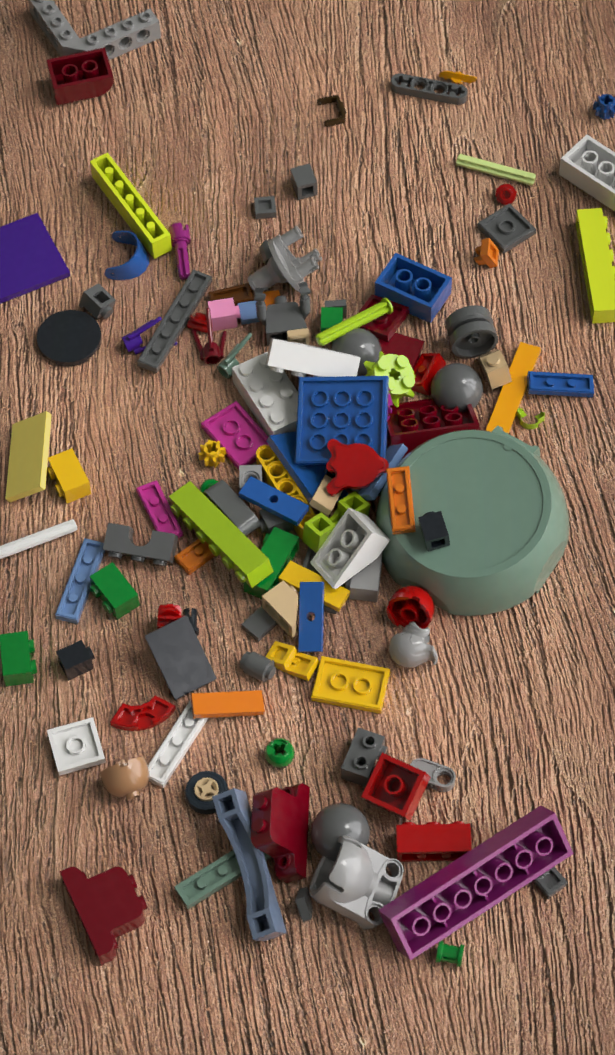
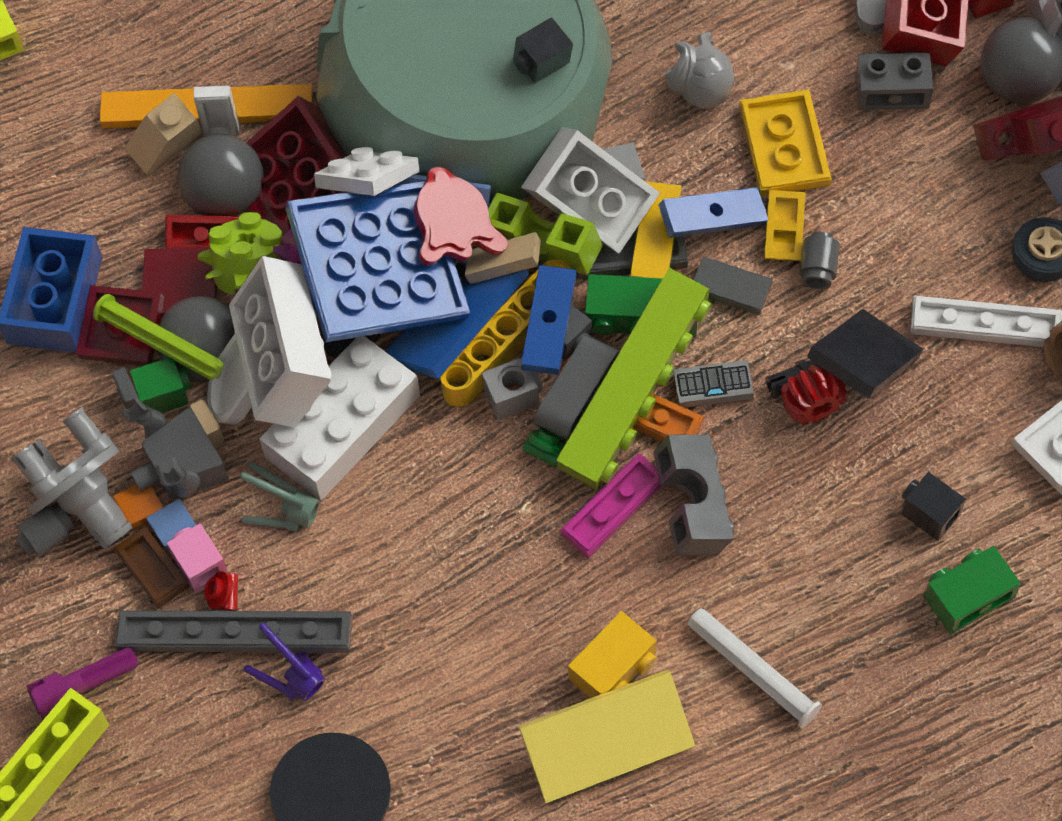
camera: 110 degrees left, 5 degrees up
medium blue tile [55,538,105,624] -> none
dark grey brick [79,283,116,319] -> none
green brick [89,562,140,620] -> none
blue piece [104,230,150,280] -> none
red tile [110,695,176,731] -> none
orange tile [190,690,265,718] -> none
dark red plant [191,308,227,365] -> none
yellow gear [198,439,226,468] -> none
dark pink tile [201,401,269,470] -> none
tan slope [262,580,299,638] -> none
green piece [264,738,295,768] -> none
orange tile [386,466,416,535] -> none
red cylinder [386,586,435,629] -> none
dark grey wheel [445,305,498,359] -> none
lime piece [517,408,545,430] -> none
blue tile [527,371,594,397] -> none
none -> white tile [194,86,240,137]
none -> white plate [314,147,419,196]
none -> tile [673,360,754,408]

